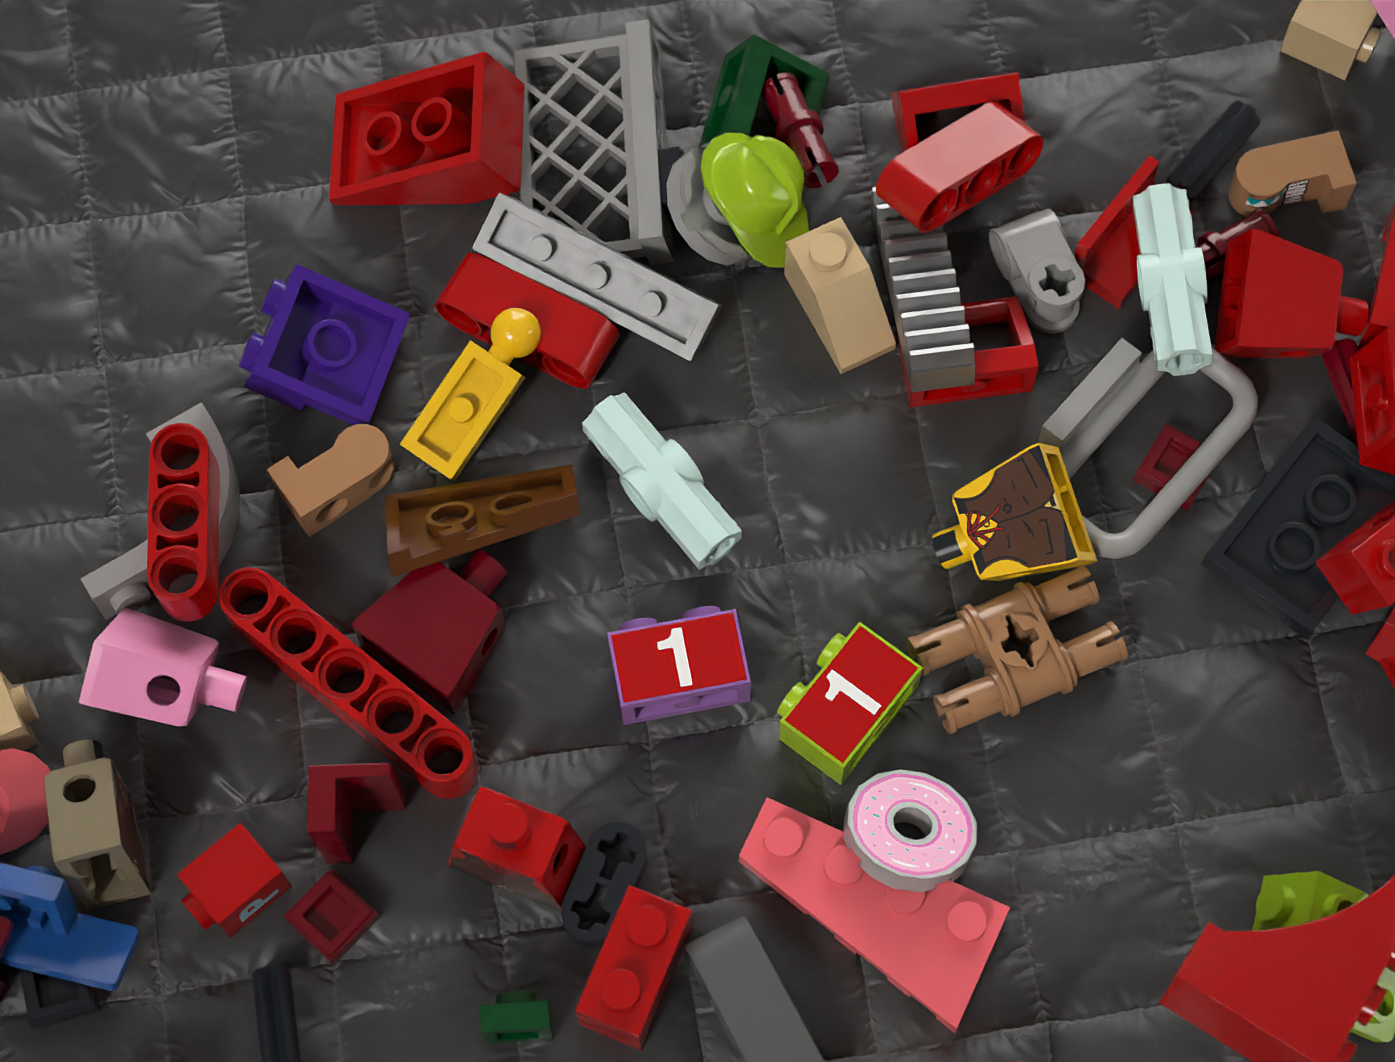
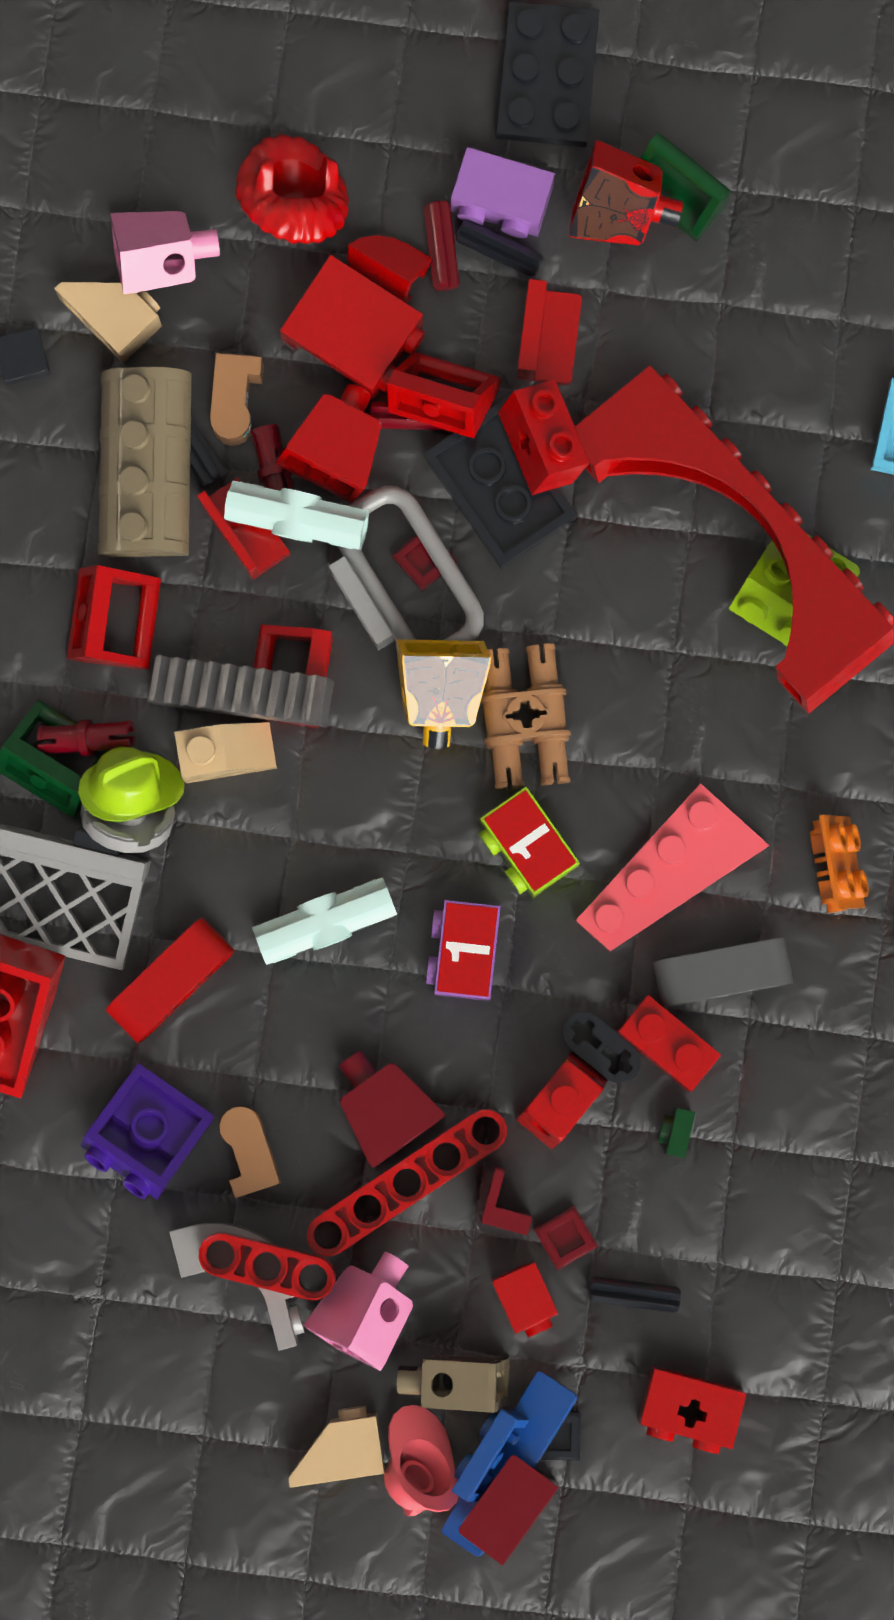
camera: 75 degrees left, 15 degrees up
reddish brown wing [385,464,581,577] -> none
yellow plate [400,308,541,481] -> none
gear [472,193,722,361] -> none
tile [843,769,977,892] -> none
red beam [875,101,1044,233] -> none
light grey piece [989,209,1085,334] -> none
none -> dark tan container [97,367,192,558]

